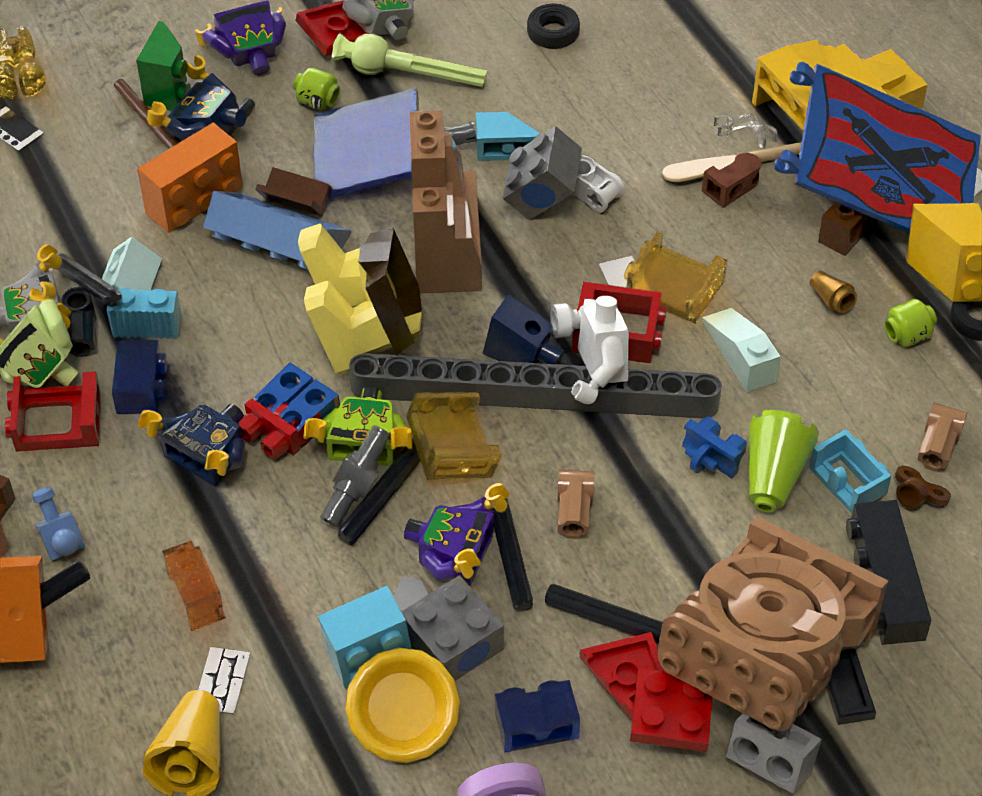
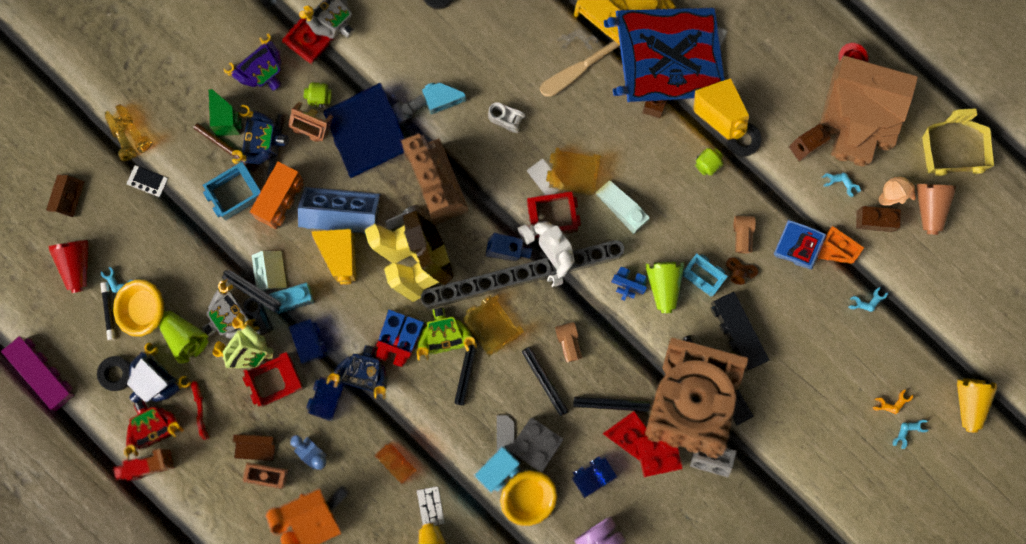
camera: 25 degrees left, 30 degrees up
reddish brown panel [255,167,333,216] -> none
dark grey pin [320,425,391,528] -> none
yellowish green piece [332,33,487,87] -> none
torso [404,483,510,586] -> none
flat silver brick [503,126,582,220] -> none
copper leg [702,153,761,208] -> none
pearl gold cone [810,271,857,313] -> none
none -> dark azure window [203,162,261,221]
none -> nougat window [288,102,333,142]
none -> clear blue brick [306,376,345,422]
none -> yellow slope [312,229,356,285]

